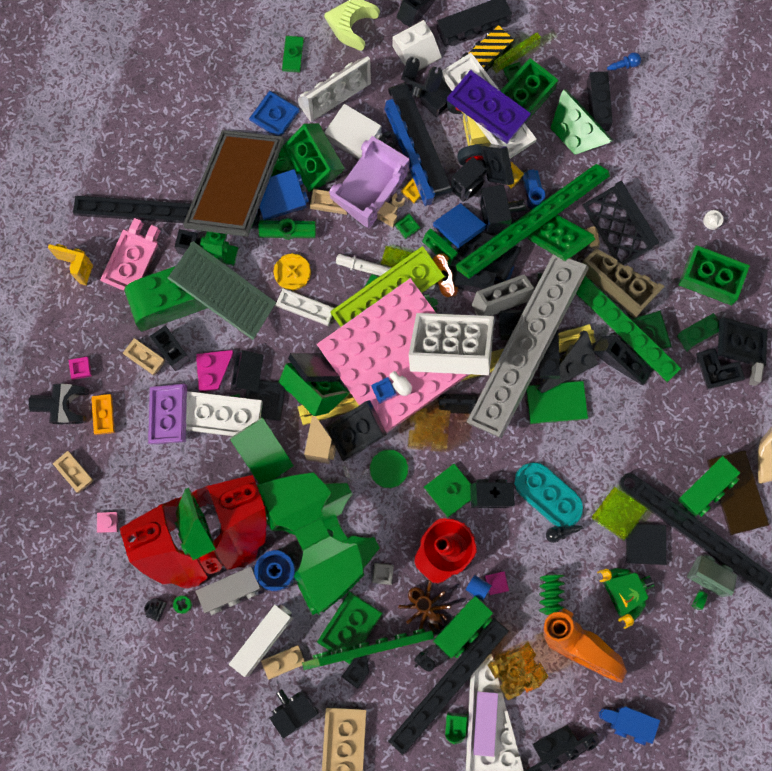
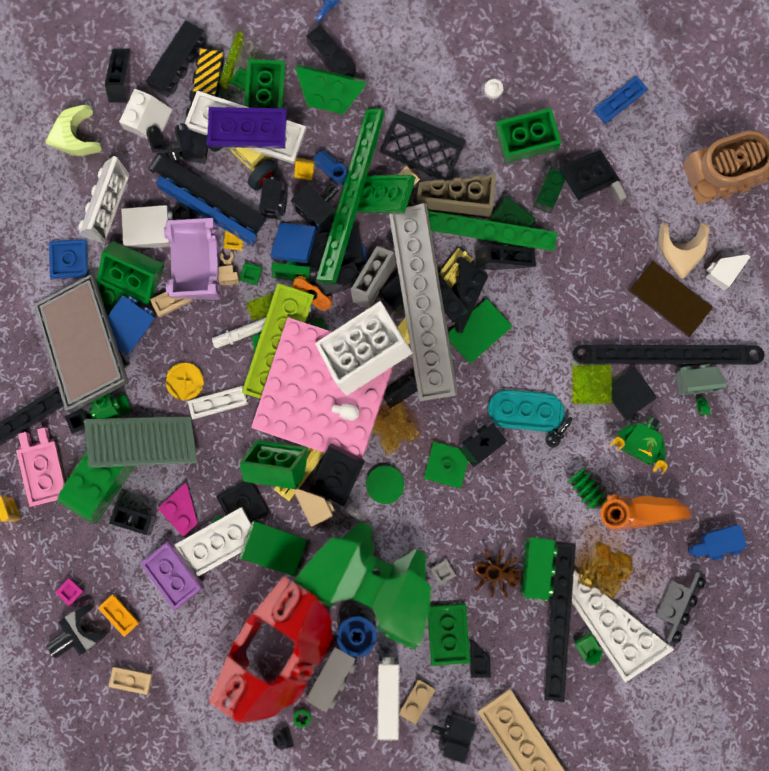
camera: 35 degrees left, 5 degrees up
bright pink plate [97,512,118,533] -> none
tan plate [123,338,166,376] -> none
green slope [175,487,216,560] -> none
black panel [230,350,264,392] -> none
green piece [259,218,316,240] -> none
green plate [282,36,304,73] -> none
black tile [288,353,340,382] -> none
green wing [302,629,434,670] -> none
blue tile [371,377,397,404] -> none
black hinge [413,650,435,672] -> none
red piece [415,518,477,584] -> none
blue piece [465,575,492,601] -> none
lavender tile [473,691,498,757] -> none
black tile [481,143,514,185] -> none
dark pink plate [485,571,509,596] -> none
green brick [678,456,740,517] -> none
black brick [696,348,745,390] -> none

